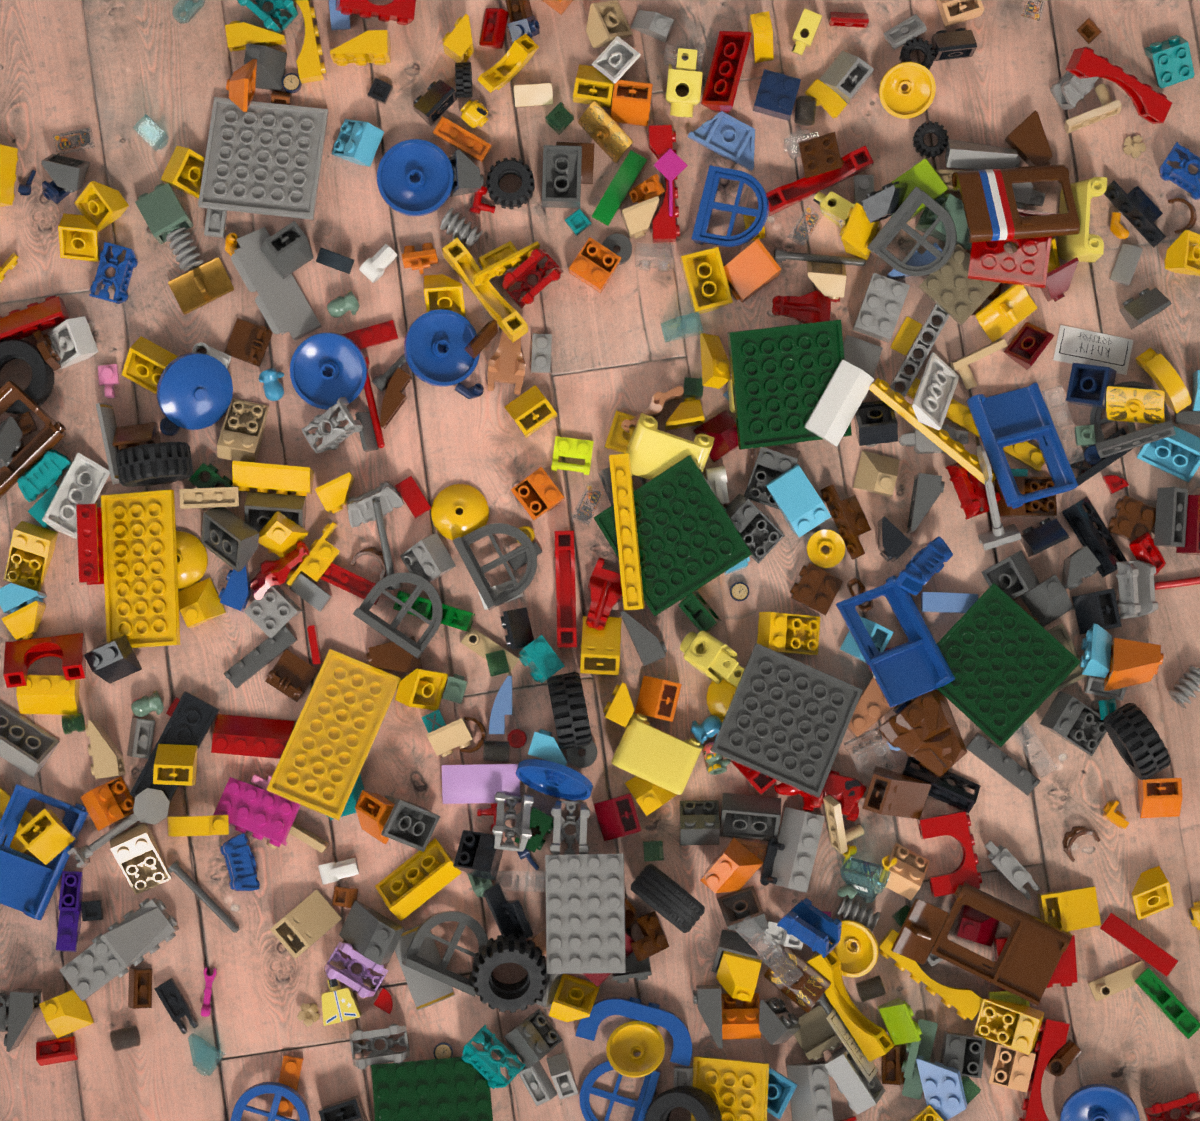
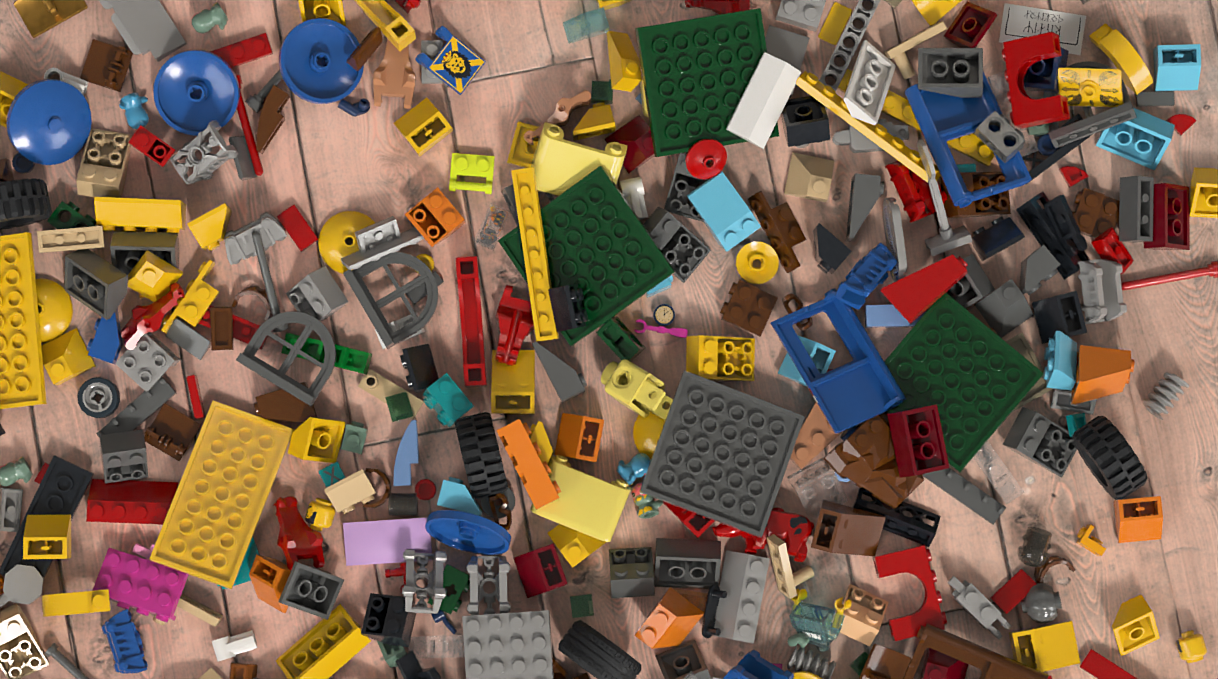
camera: 10 degrees left, 0 degrees up
none -> wheel [77,377,120,418]
none -> dark grey slope [99,430,148,483]
none -> red slope [128,125,176,168]
none -> reddish brown tile [210,307,234,351]
none -> red animal [273,496,325,570]
none -> yellow head [305,498,336,531]
none -> light grey bracket [341,216,424,270]
none -> flag [415,26,486,95]
none -> reddish brown helmet [488,493,512,530]
none -> orange wedge [496,419,561,510]
none -> black slope [548,284,588,332]
none -> dark pink piece [634,319,688,338]
none -> red dish [685,139,727,179]
none -> red slope [880,254,968,324]
none -> light grey tile [883,197,907,282]
none -> dark red slope [887,404,949,478]
none -> dark grey slope [918,48,983,98]
none -> dark grey brick [975,111,1025,163]
none -> red slope [990,569,1037,614]
none -> red arch [1002,32,1070,129]
none -> clear smoke piece [1018,527,1052,567]
none -> dark grey plant [1021,583,1062,624]
none -> black hinge [1044,195,1087,257]

